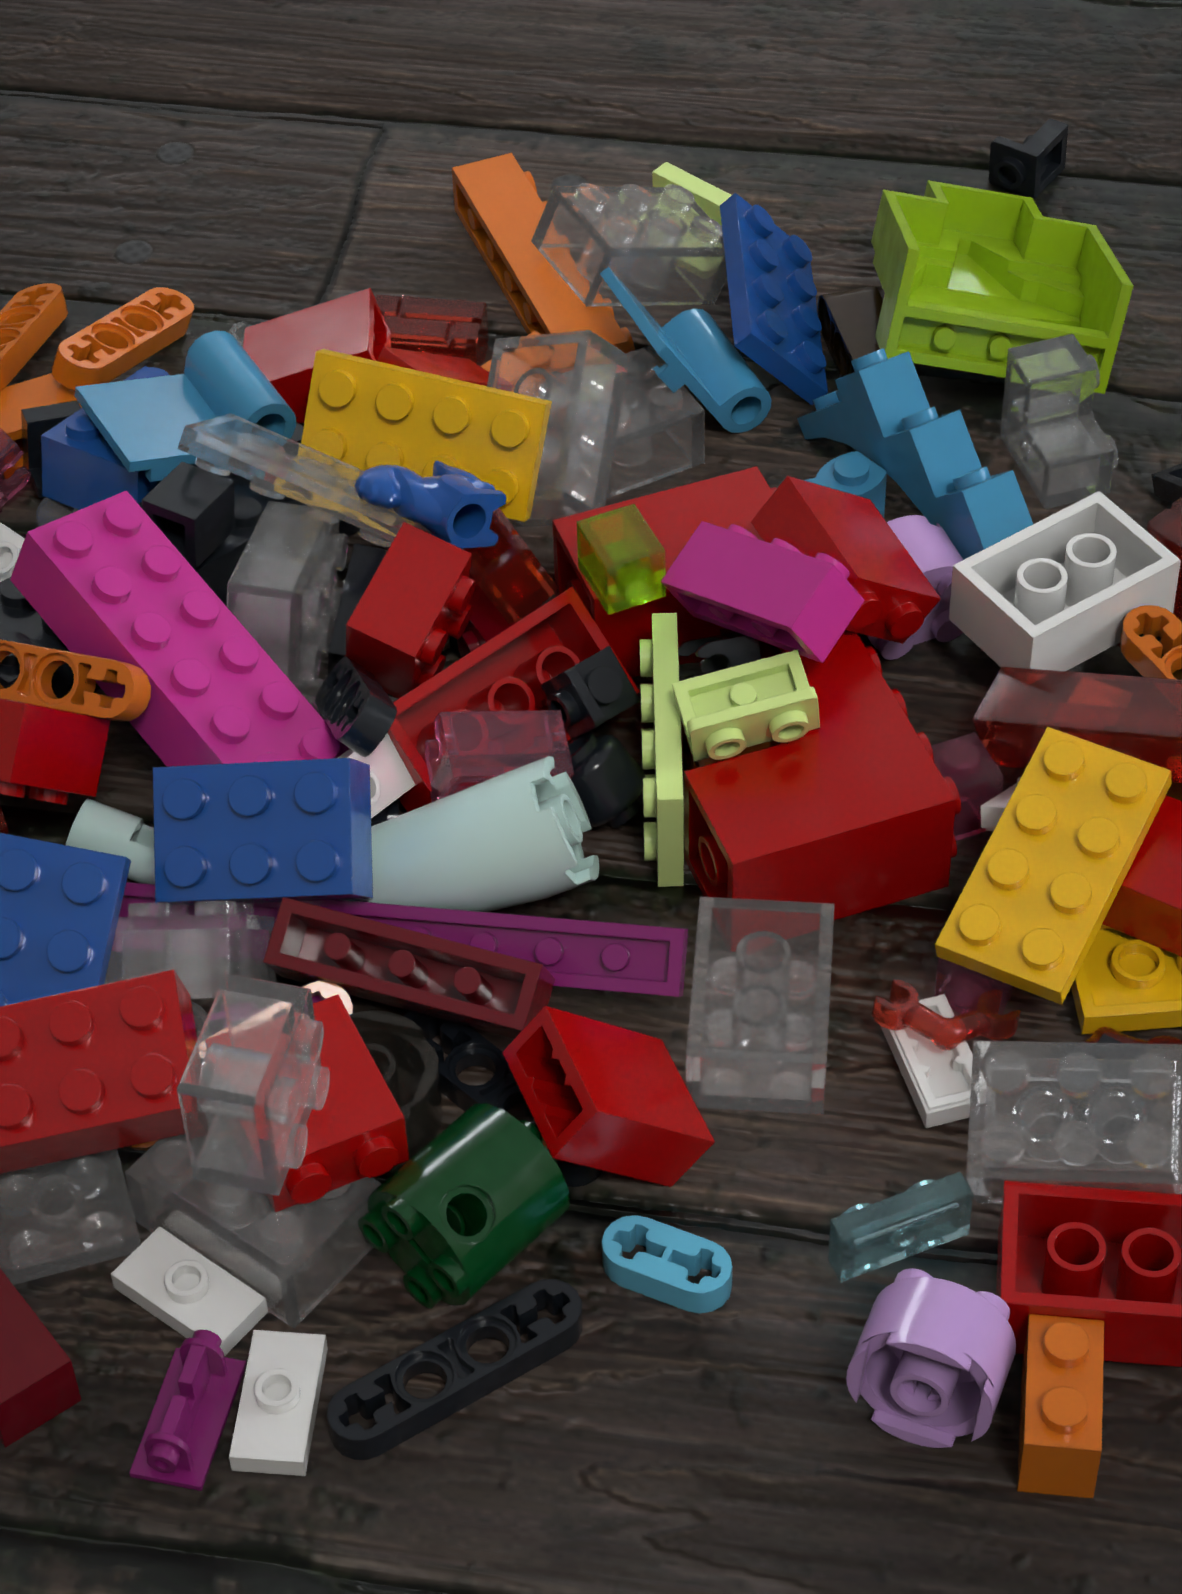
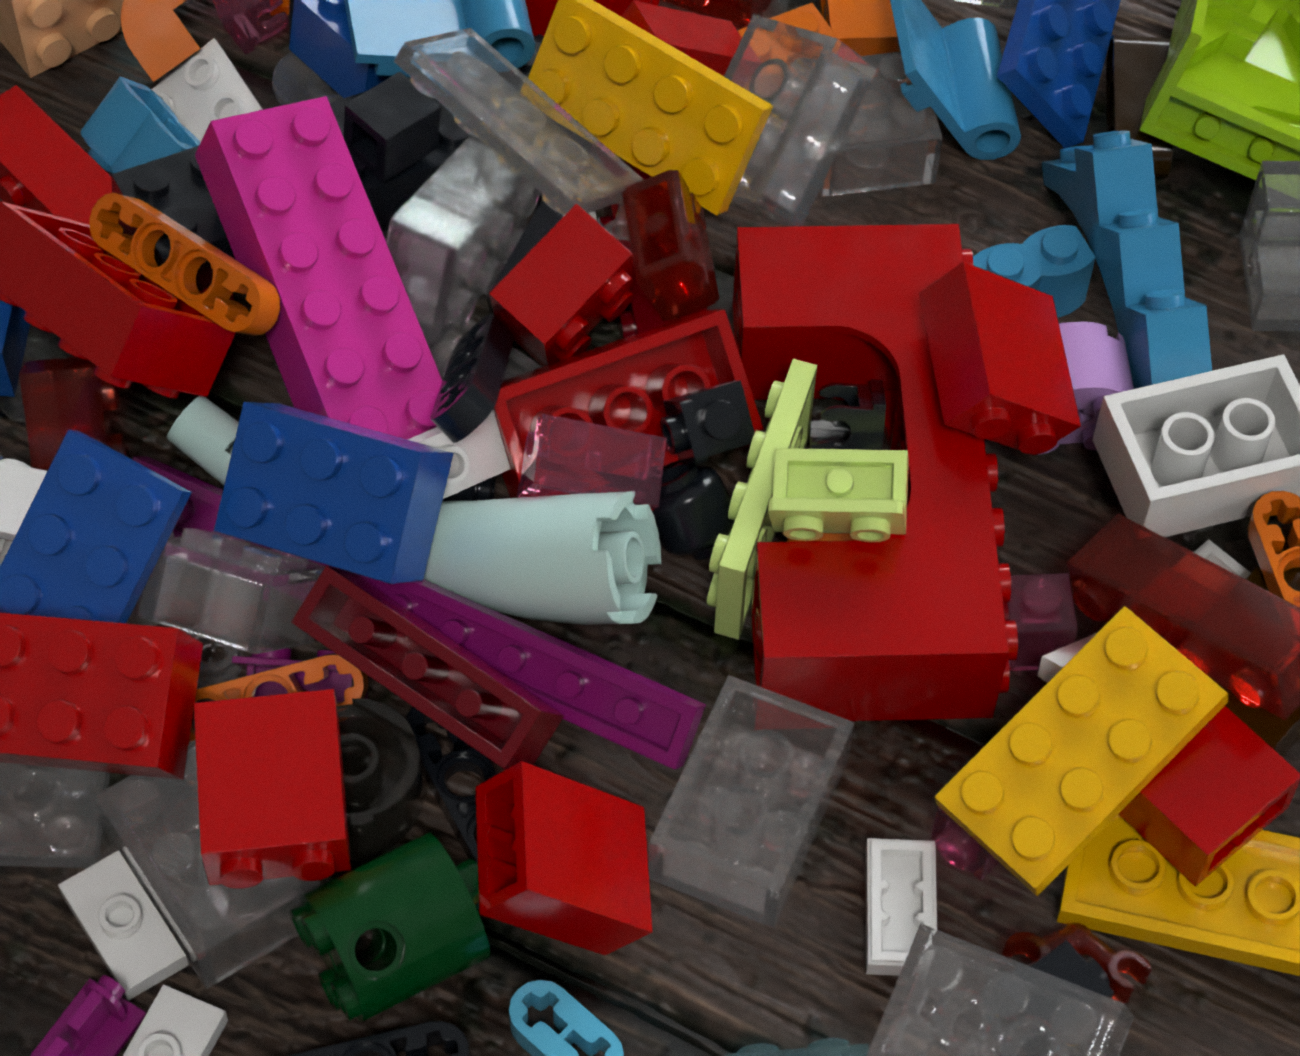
camera: 15 degrees right, 10 degrees up
clear brick [177,973,330,1196] -> none
blue animal [355,461,506,548] -> none
clear neon green brick [577,504,666,615] -> none
dark pink brick [661,521,865,663] -> none
clear red arm [872,979,1021,1051] -> none

